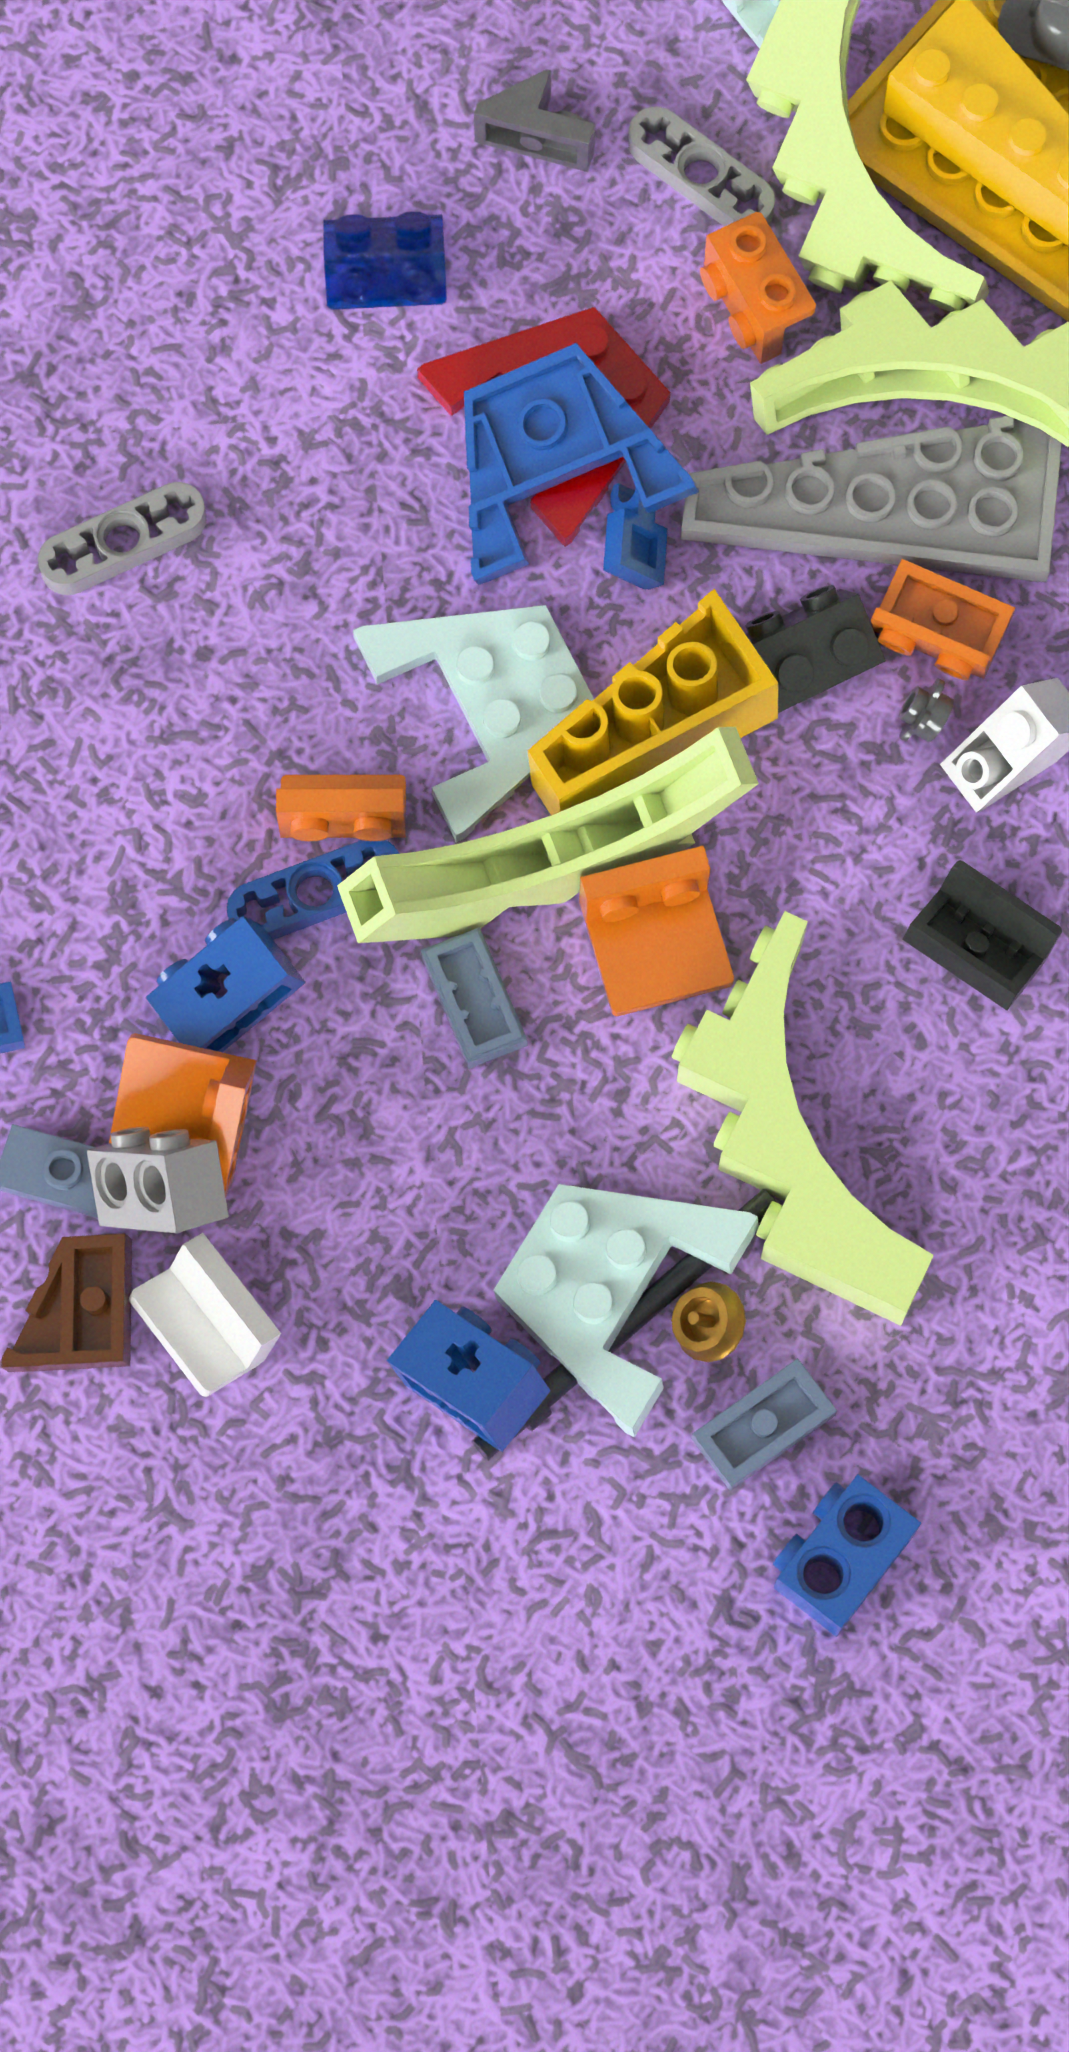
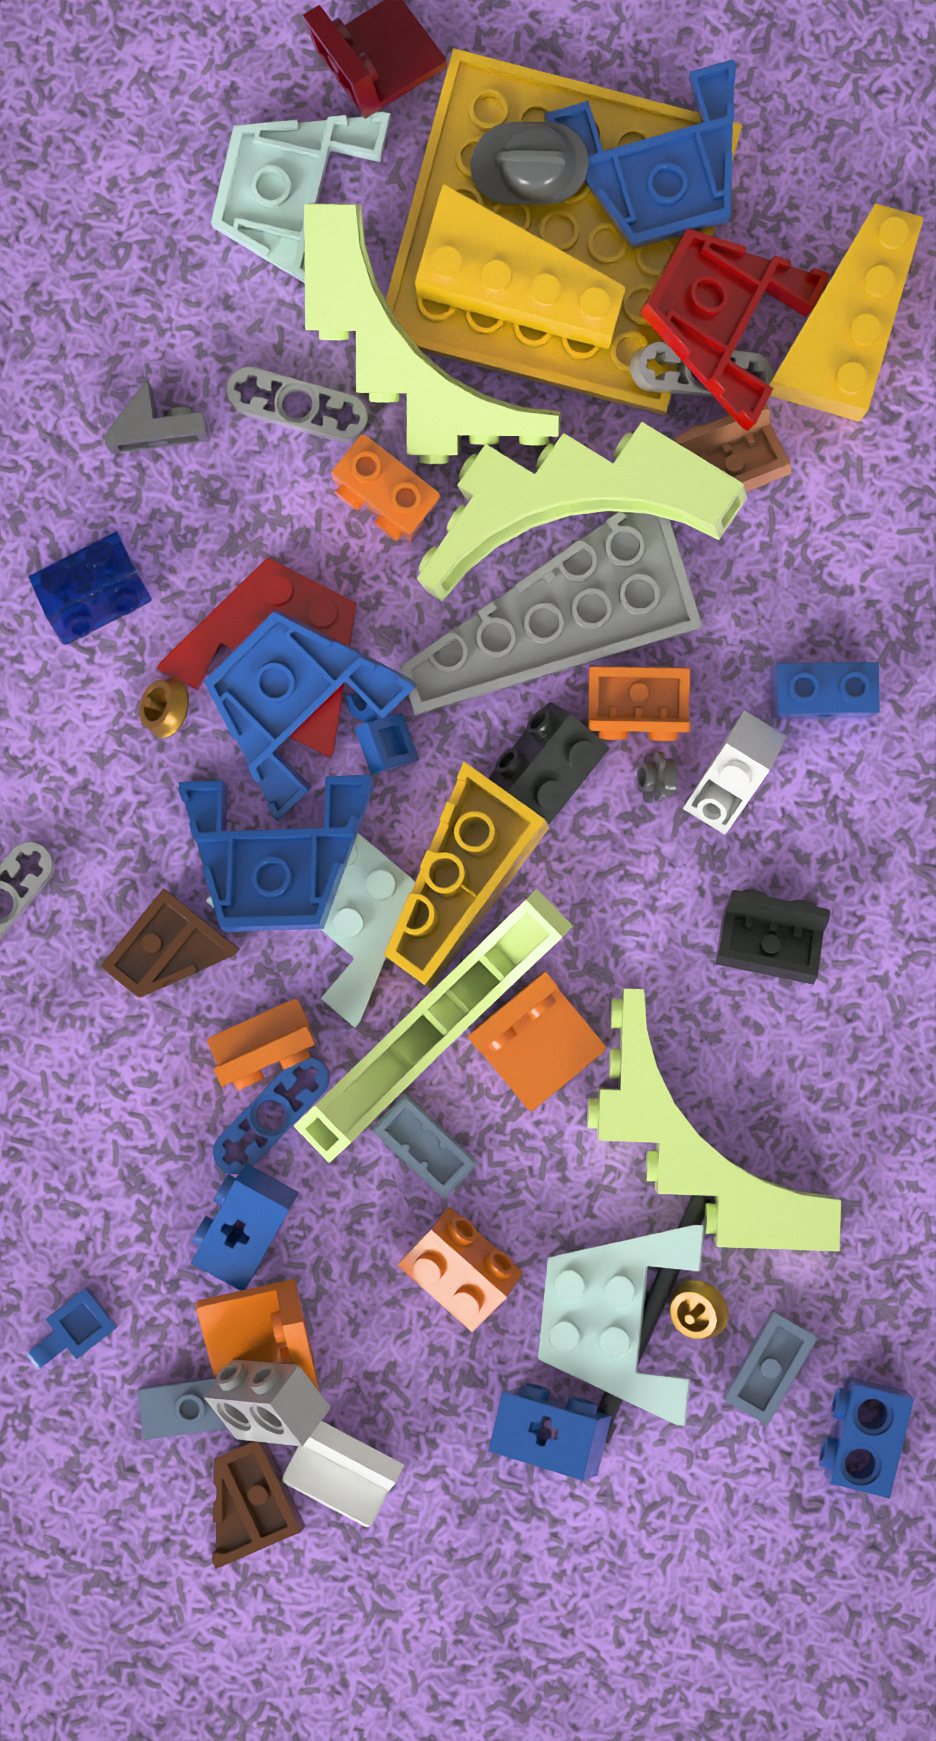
camera: 25 degrees left, 15 degrees up
none -> reddish brown wing [100,888,240,998]
none -> pearl gold hat [139,677,189,739]
none -> blue wing [179,775,374,932]
none -> orange bracket [397,1207,522,1332]

